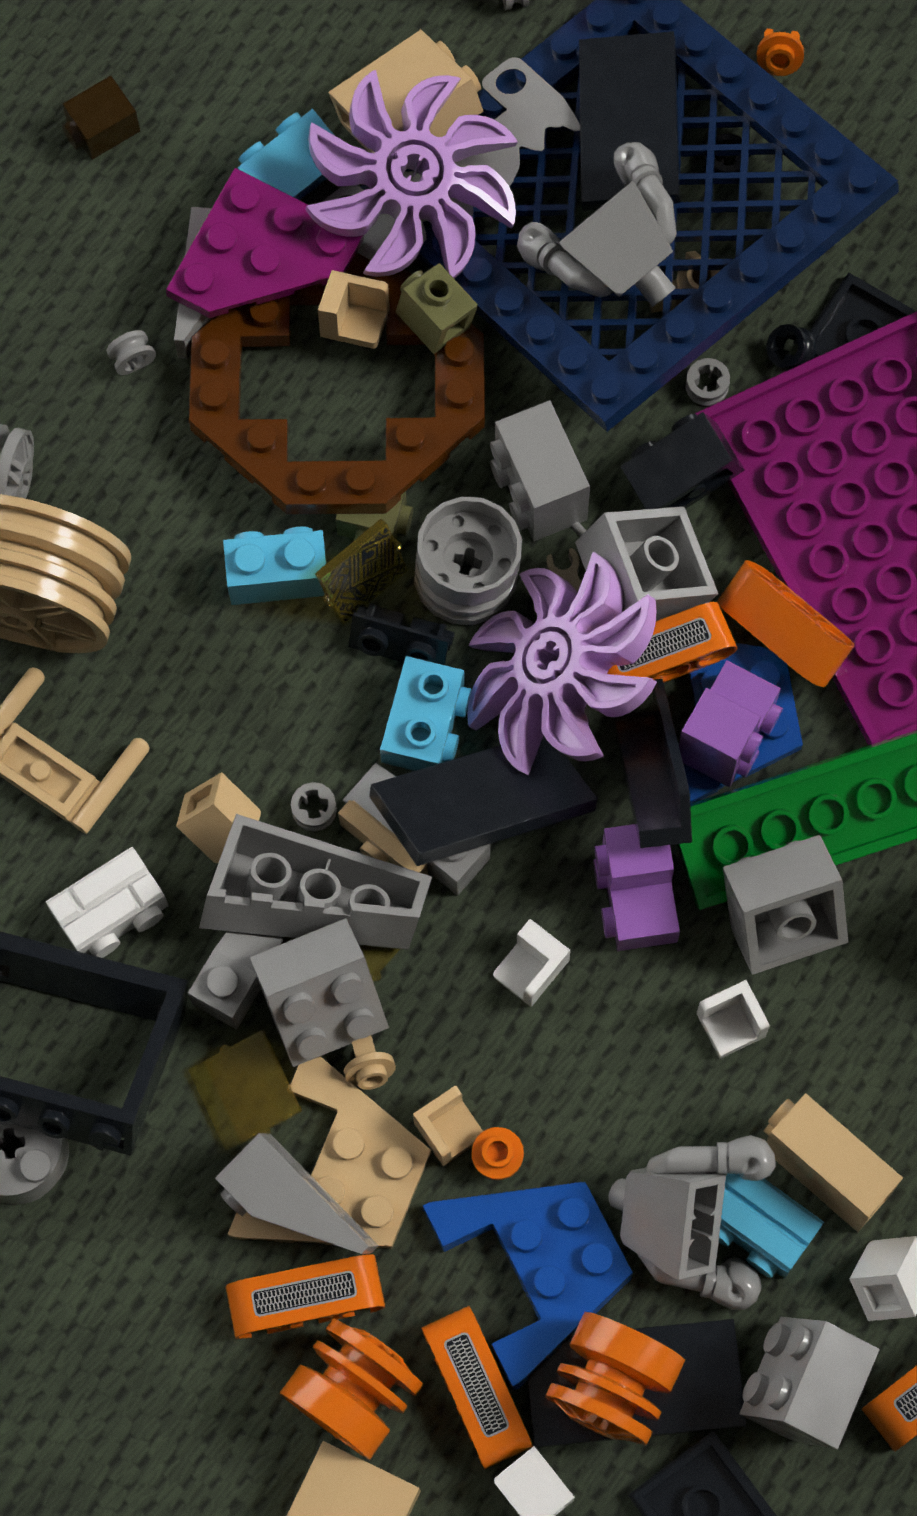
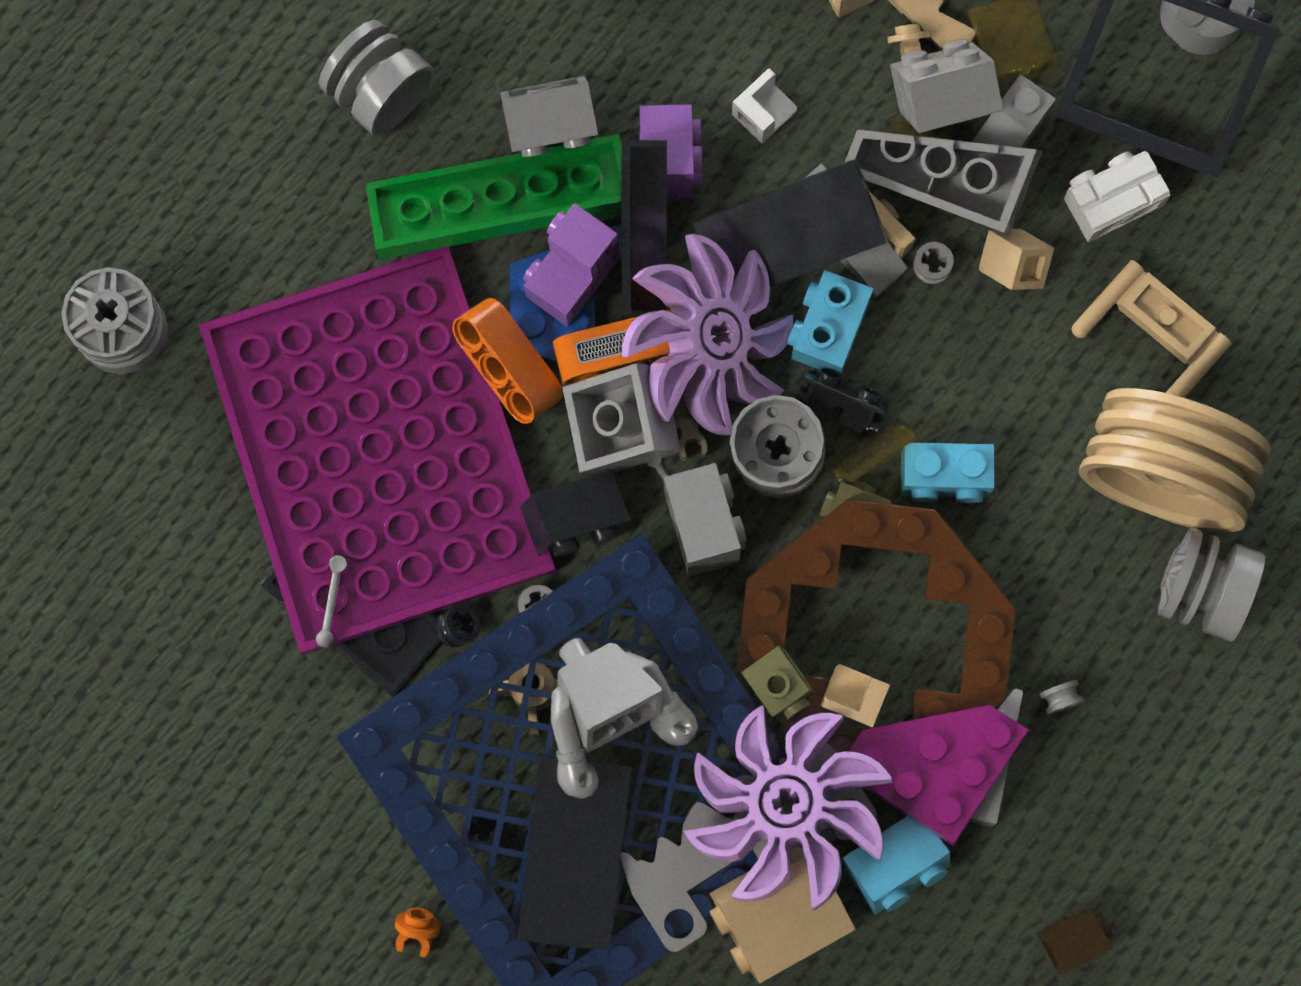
camera: 170 degrees left, 5 degrees up
white panel [697,980,770,1059] -> none

